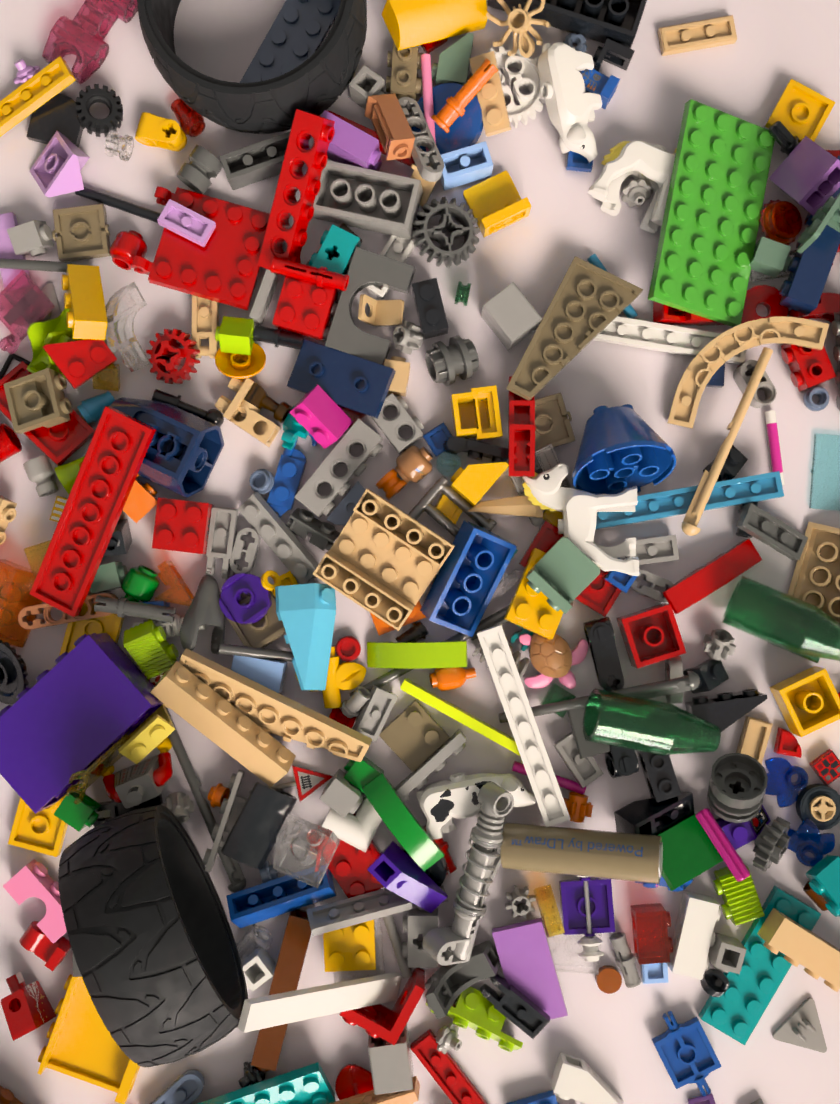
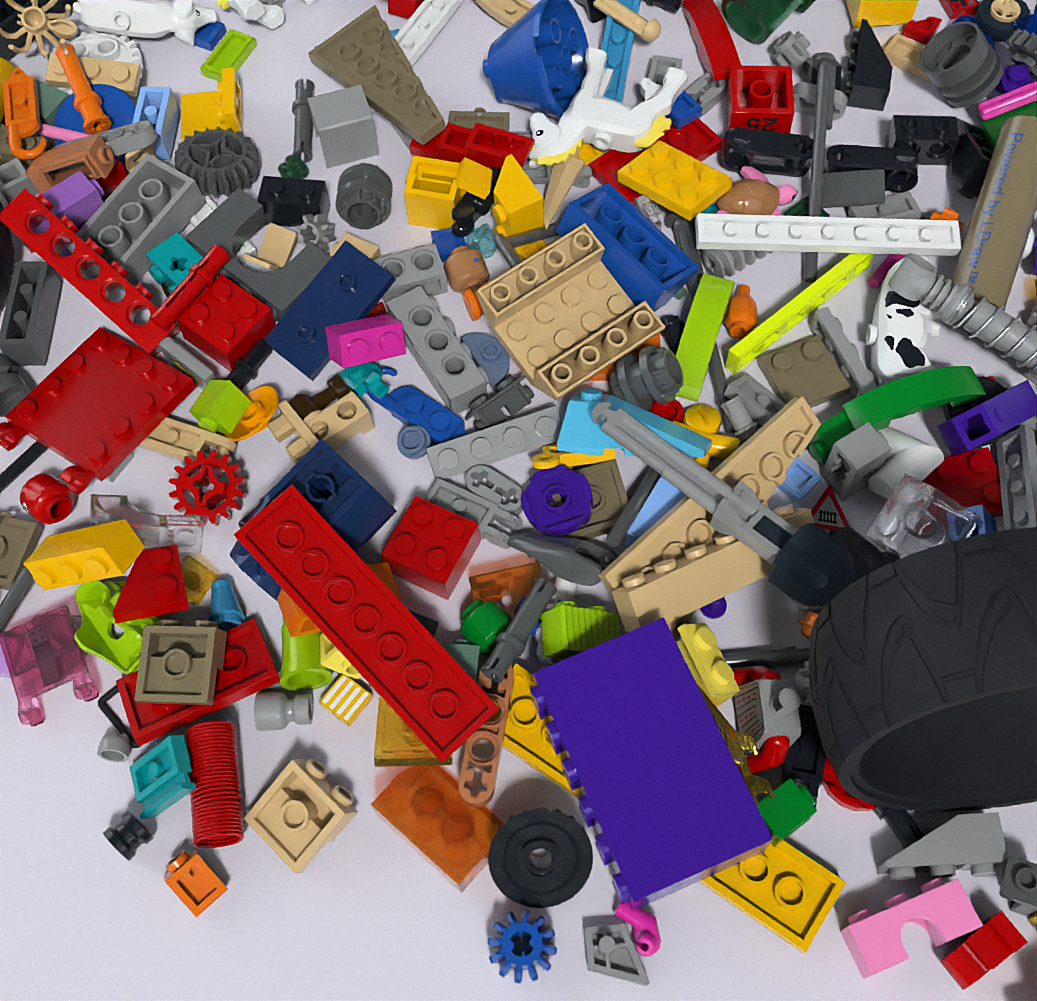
camera: 70 degrees left, 25 degrees down
lavender plate [157,199,216,247] -> none
sand green bracket [526,537,600,614] -> none
clear green piece [583,689,721,755] -> none
none -> orange plate [2,67,47,160]
none -> lime tile [200,29,257,82]
none -> dark grey pin [292,79,314,163]
none -> yellow tile [456,157,493,199]
none -> piece [591,402,855,607]
none -> dark grey piece [610,345,684,411]
none -> light blue tile [777,456,822,504]

